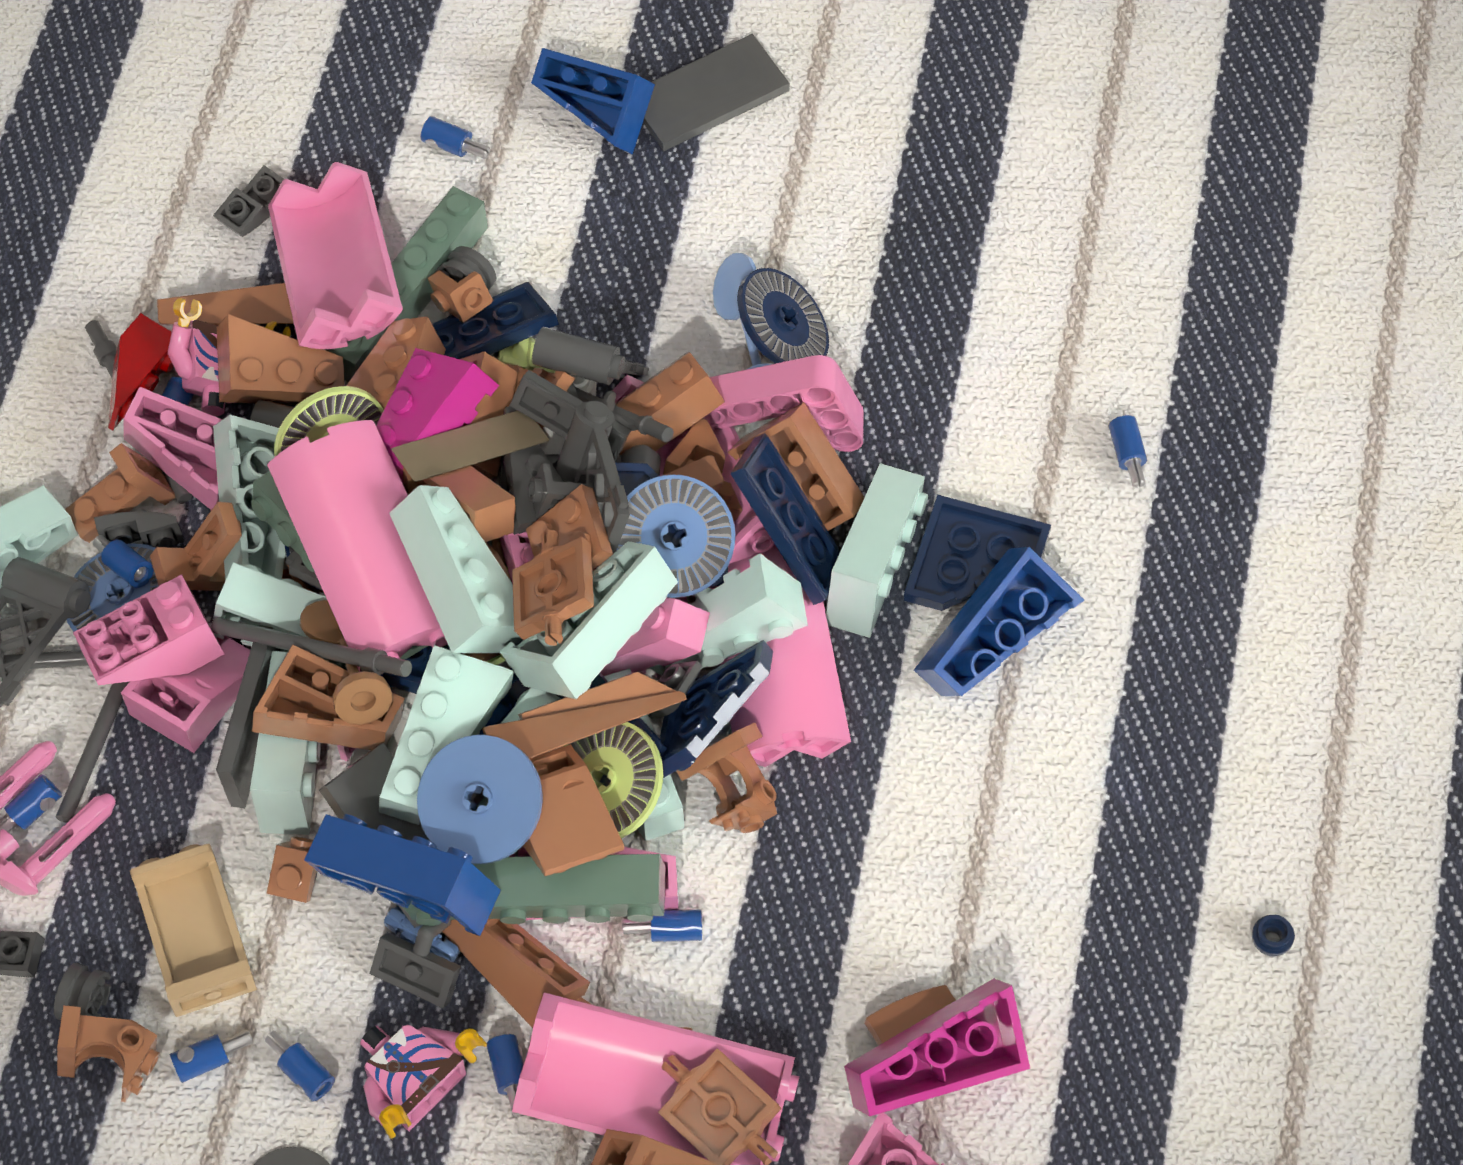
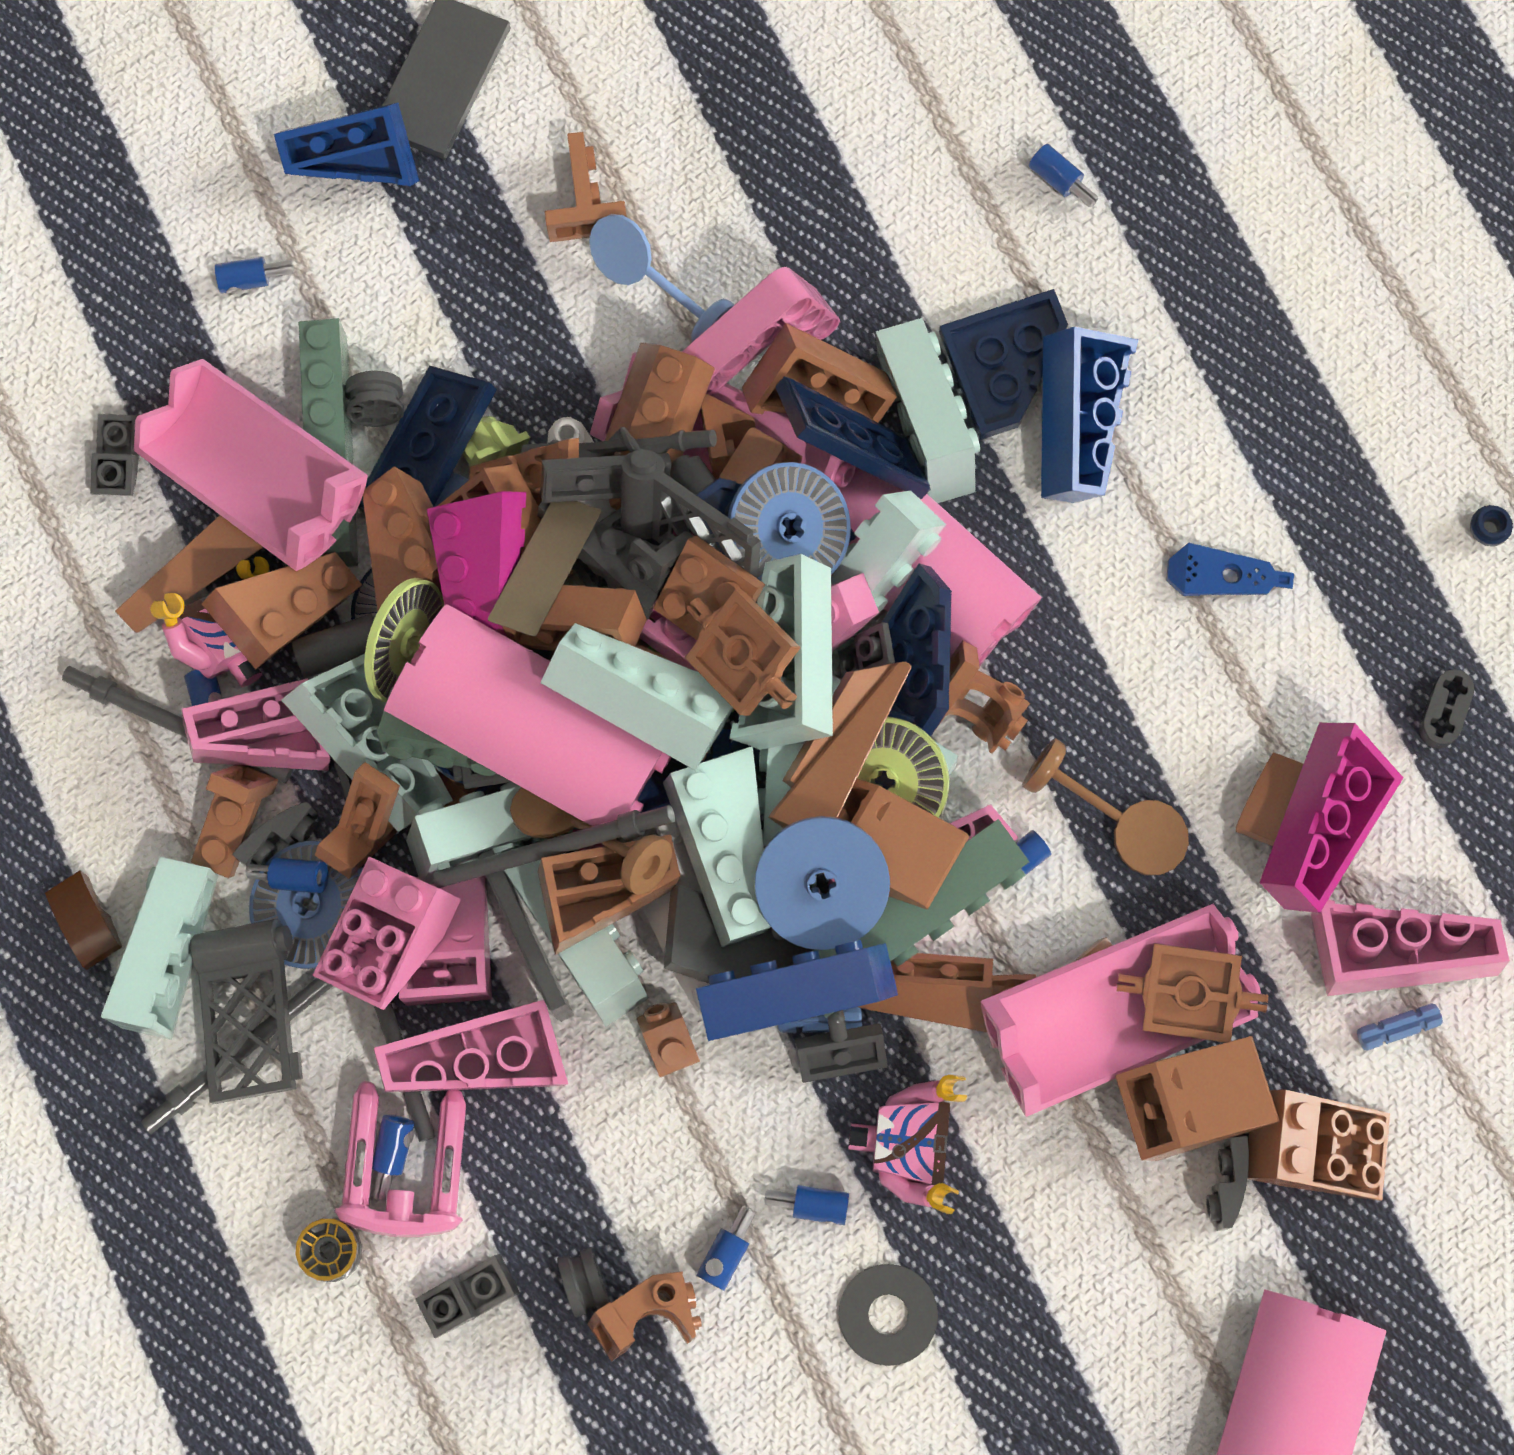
camera: 35 degrees left, 15 degrees up
red slope [108,313,174,431] -> none
tan panel [130,844,257,1017] -> none
nougat bracket [427,270,493,323] -> none
blue piece [487,1034,524,1117] -> none
dark grey piece [532,327,649,385] -> none
piece [737,268,829,364] -> none
none -> bright pink wedge [374,1000,568,1093]
none -> nougat bracket [545,132,627,242]
none -> medium nougat piece [1022,738,1189,875]
none -> blue piece [1166,543,1294,596]
none -> dark grey beam [1419,669,1474,749]

